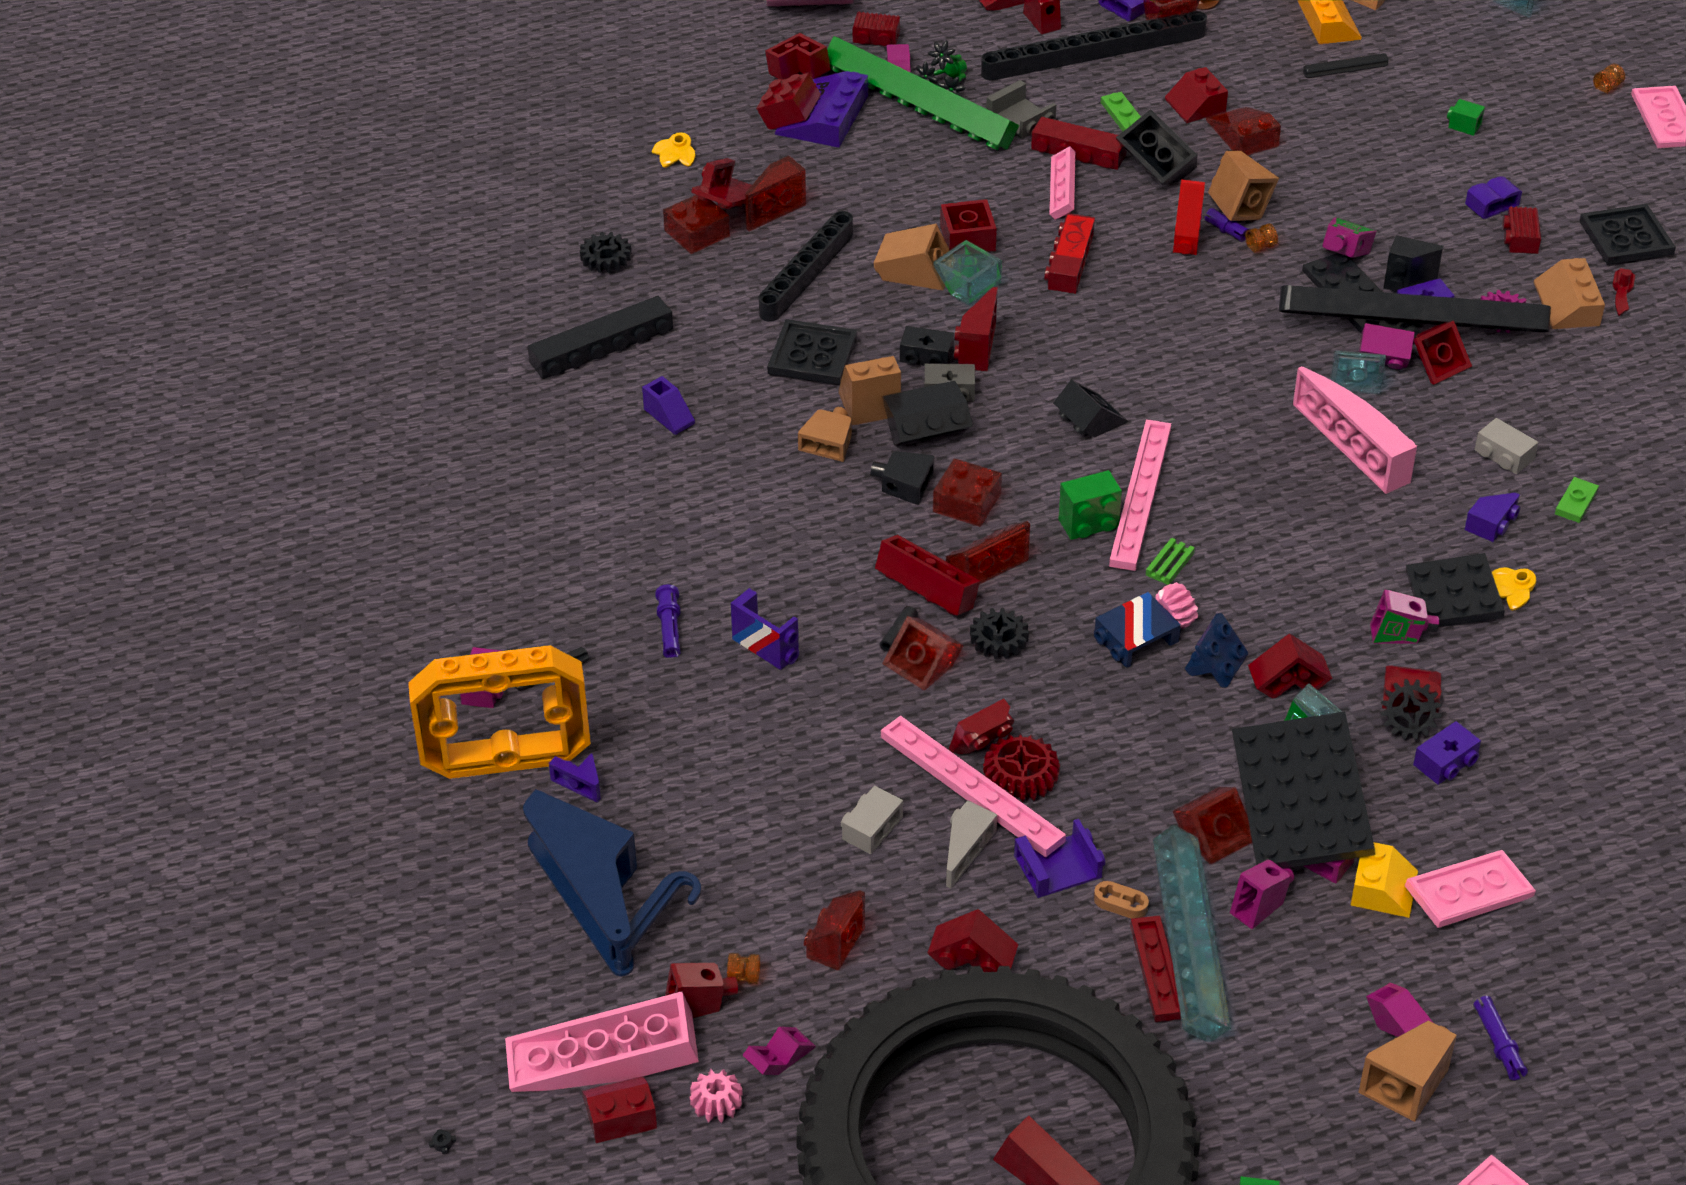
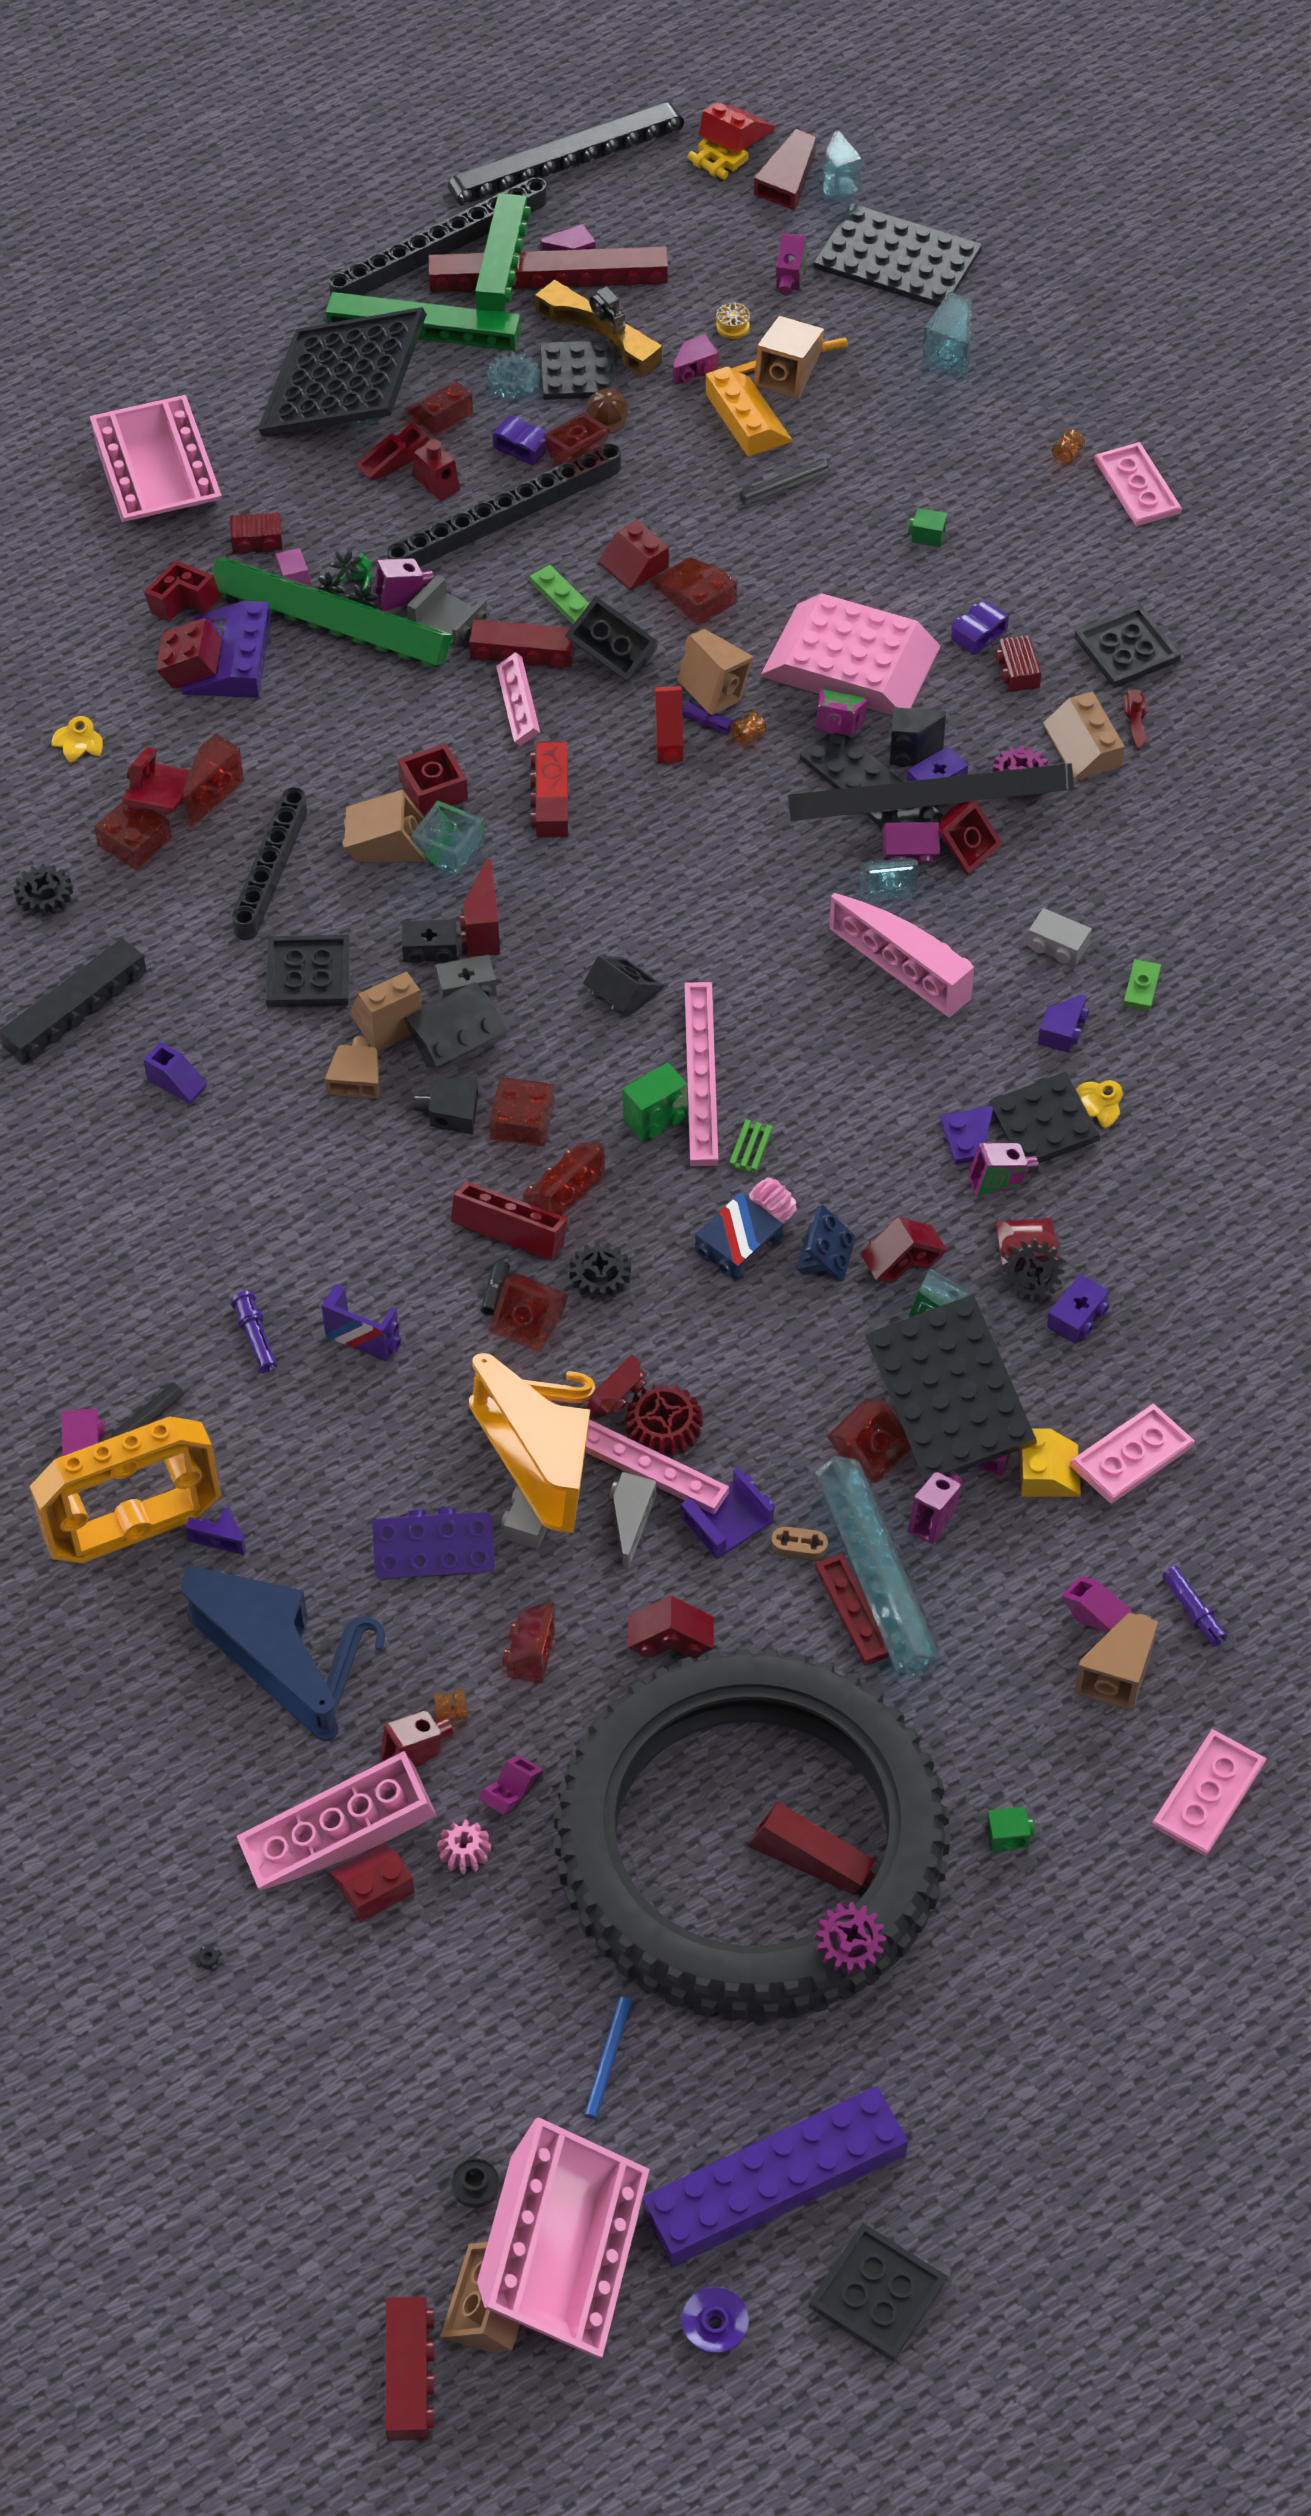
camera: 15 degrees left, 10 degrees up
none -> dark purple bracket [372,1507,495,1579]
none -> magenta torso [373,559,434,611]
none -> piece [468,1353,595,1533]
none -> bright pink slope [761,593,940,715]
none -> dark purple wing [940,1106,993,1165]

